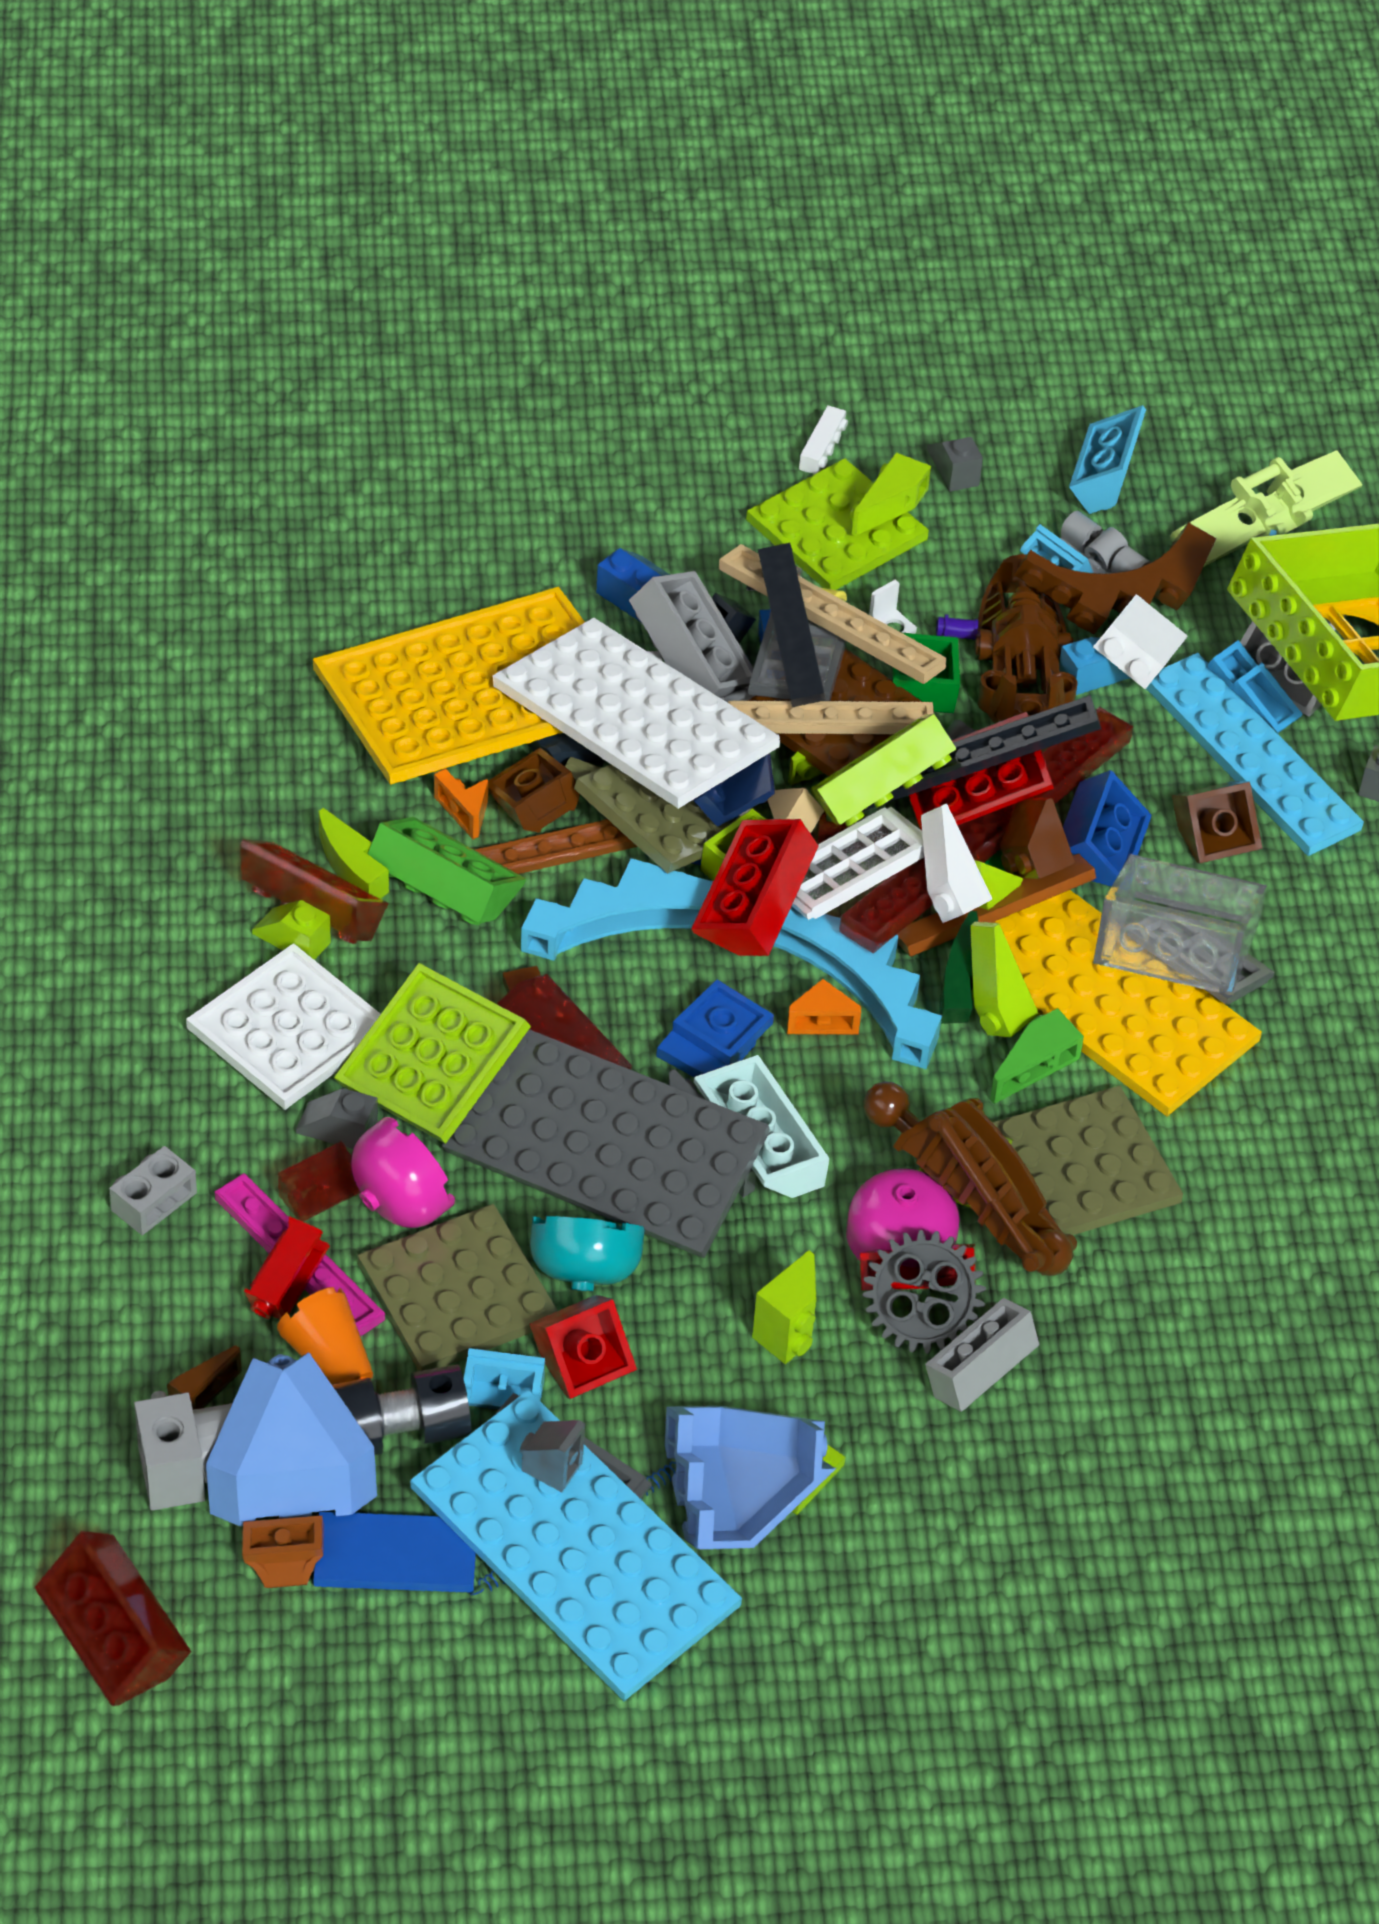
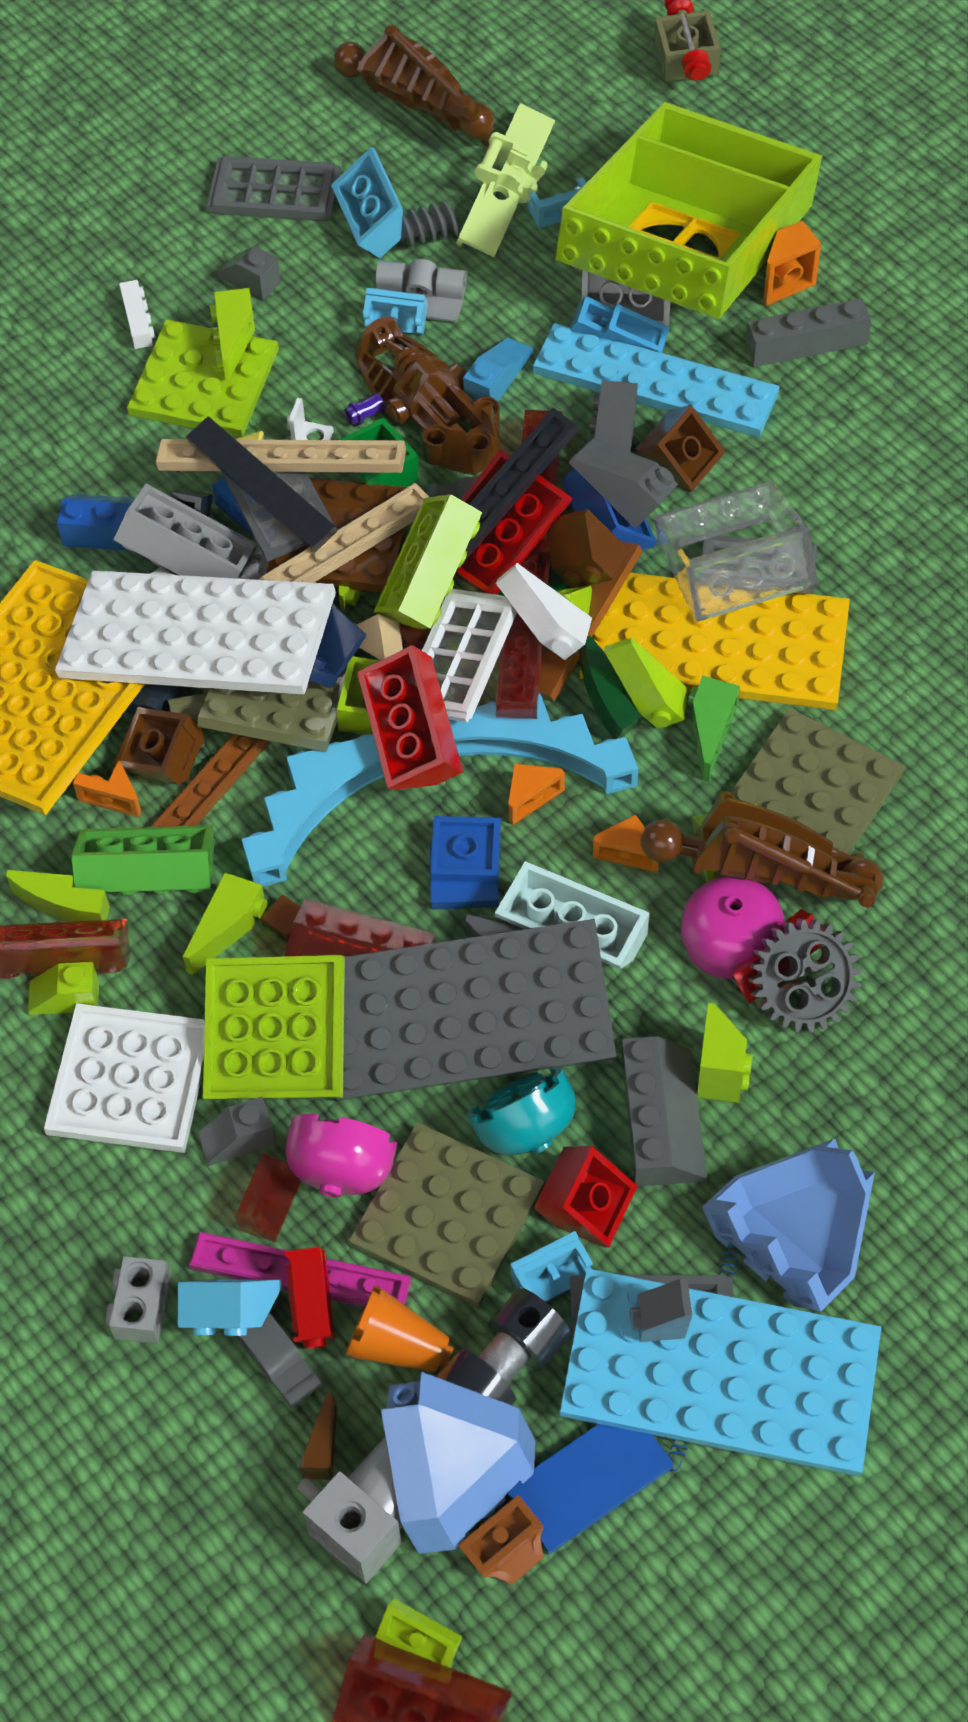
camera: 30 degrees left, 10 degrees up
light grey brick [925,1298,1039,1412] -> none
reddish brown arch [1013,522,1216,634] -> none
white brick [1093,594,1187,689] -> none
none -> medium azure slope [178,1279,282,1336]
none -> lime slope [183,873,267,975]
none -> dark grey piece [207,156,341,221]
none -> dark grey piece [236,1313,322,1408]
none -> reddish brown piece [333,25,495,146]
none -> lime plate [376,1598,462,1676]
none -> dark grey piece [398,200,458,249]
none -> dark grey slope [569,439,678,529]
none -> dark grey brick [588,380,638,453]
none -> orange slope [593,815,660,872]
none -> dark grey slope [621,1036,707,1186]

